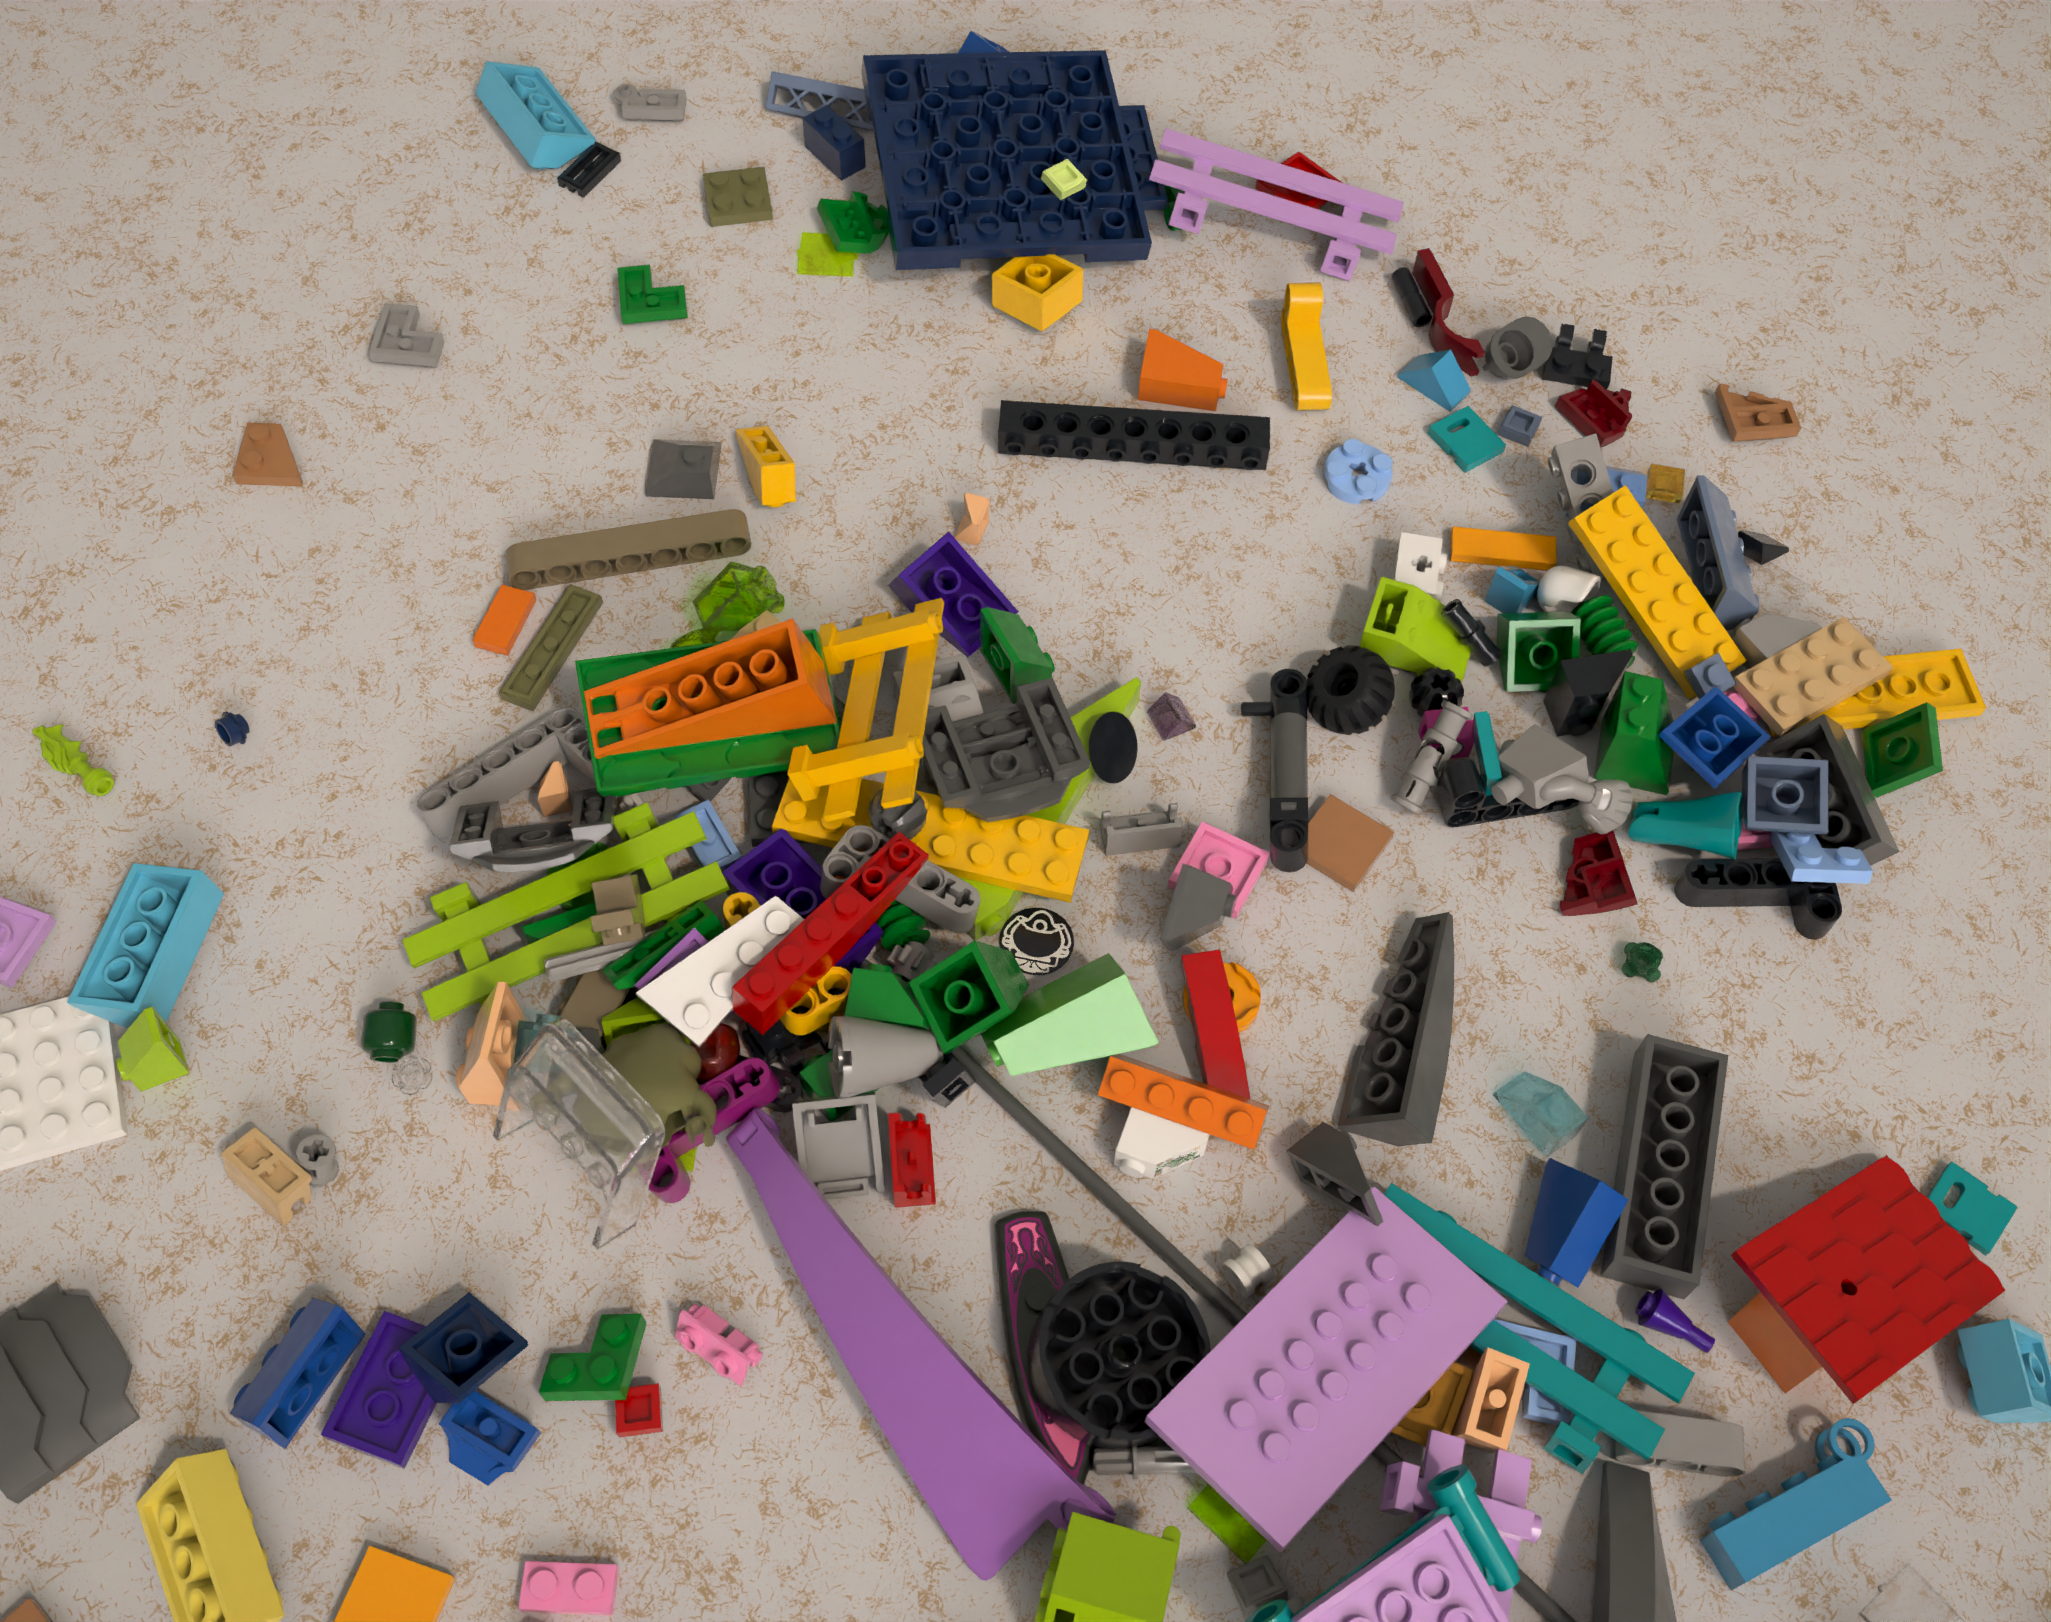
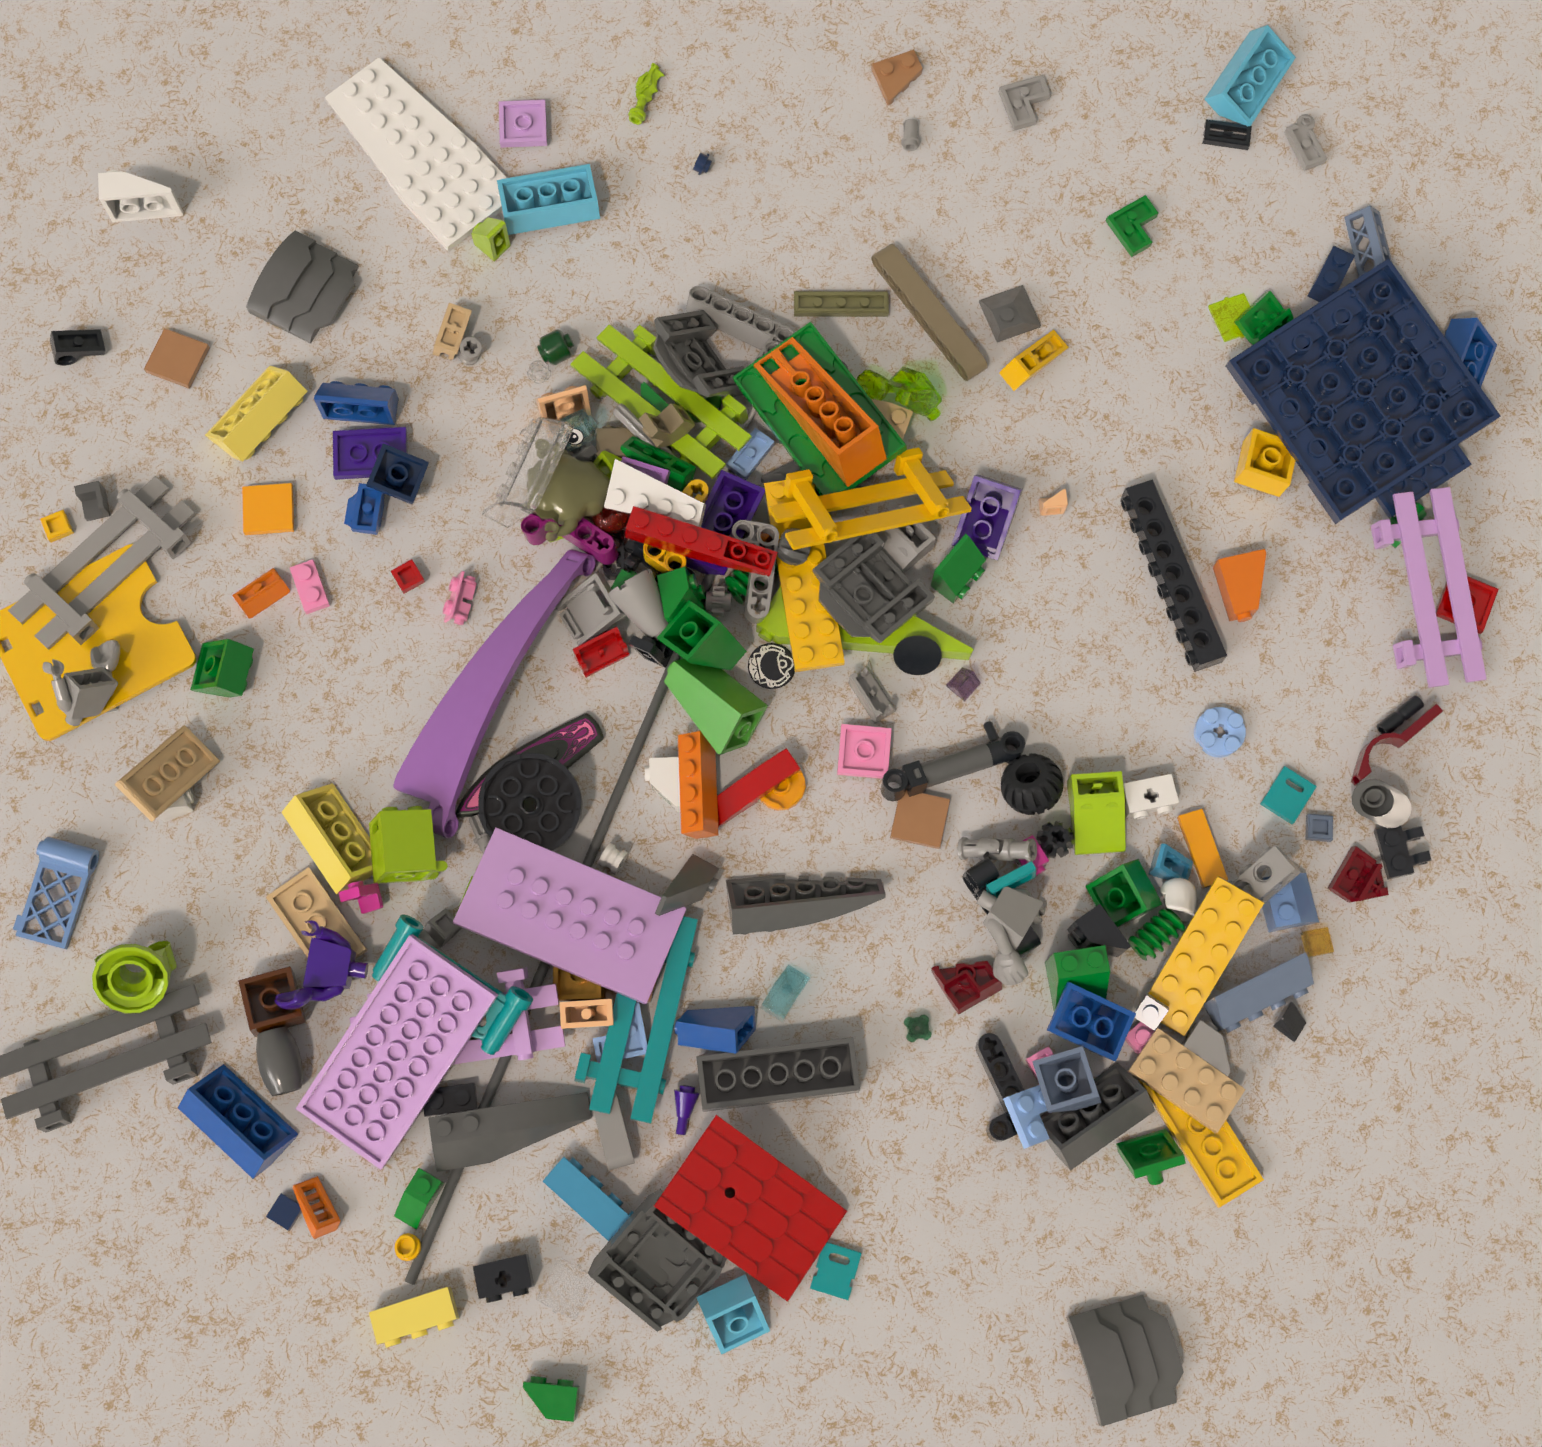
camera: 65 degrees right, 15 degrees up
orange tile [472,584,536,656] -> none
light nougat slope [538,761,572,817] -> none
green plate [539,1313,647,1401] -> none
olive plate [703,166,773,227] -> none
yellowish green tile [1041,159,1087,200] -> none
dark grey slope [1159,864,1237,951] -> none
yellow beam [1281,282,1332,411] -> none
dark azure slope [1398,350,1471,412] -> none
black pin [1441,599,1502,666] -> none
teal piece [1628,792,1743,860] -> none
medium nougat wing [1715,384,1801,442] -> none
none -> dark grey wedge [588,1189,723,1332]
none -> light grey pin [901,119,920,151]

